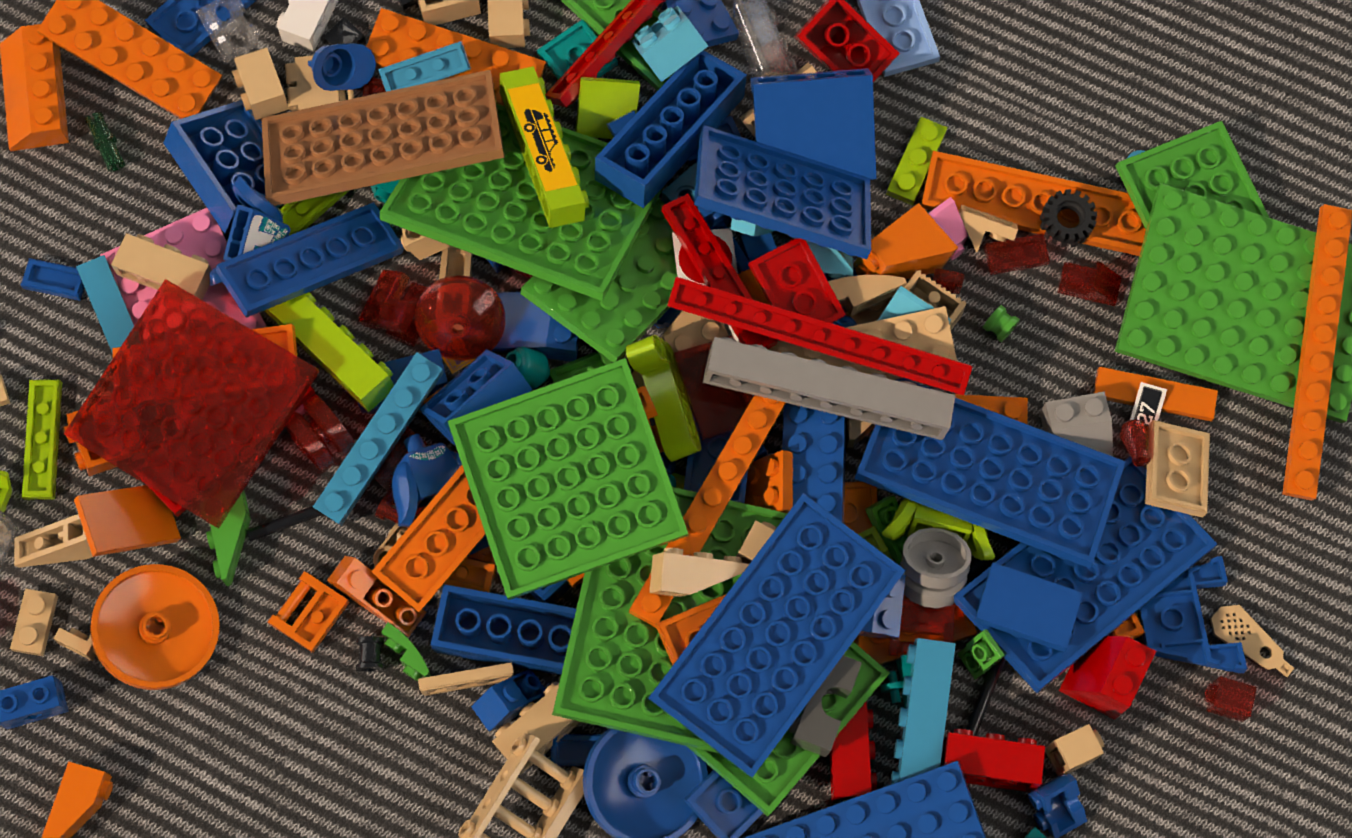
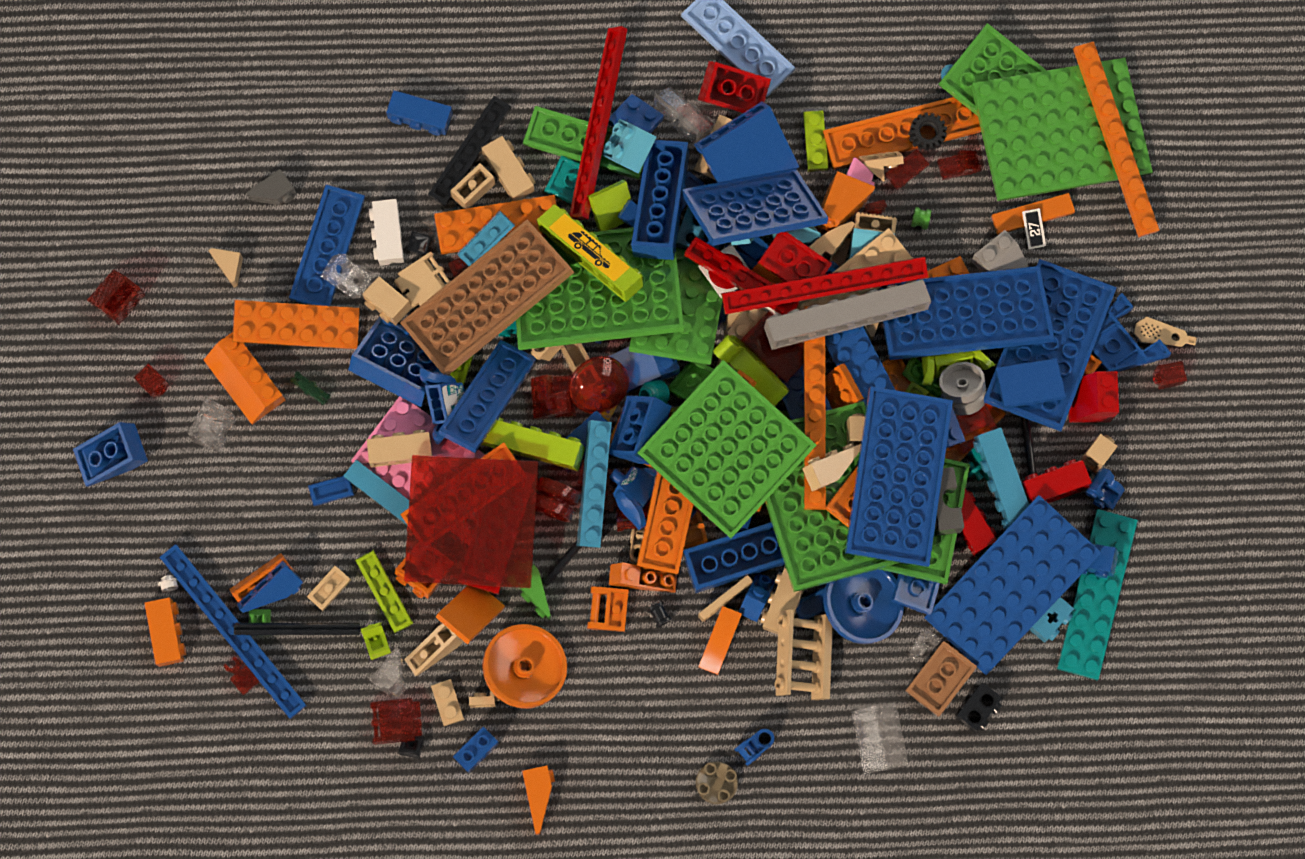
camera: 30 degrees left, 5 degrees up
blue piece [308,43,376,91] -> none
bright green slope [381,622,431,681] -> none
bright green slope [958,629,1005,679] -> none
clear red cone [1119,420,1151,466] -> none
tan tile [1145,420,1210,518] -> none
none -> orange slope [699,606,742,675]

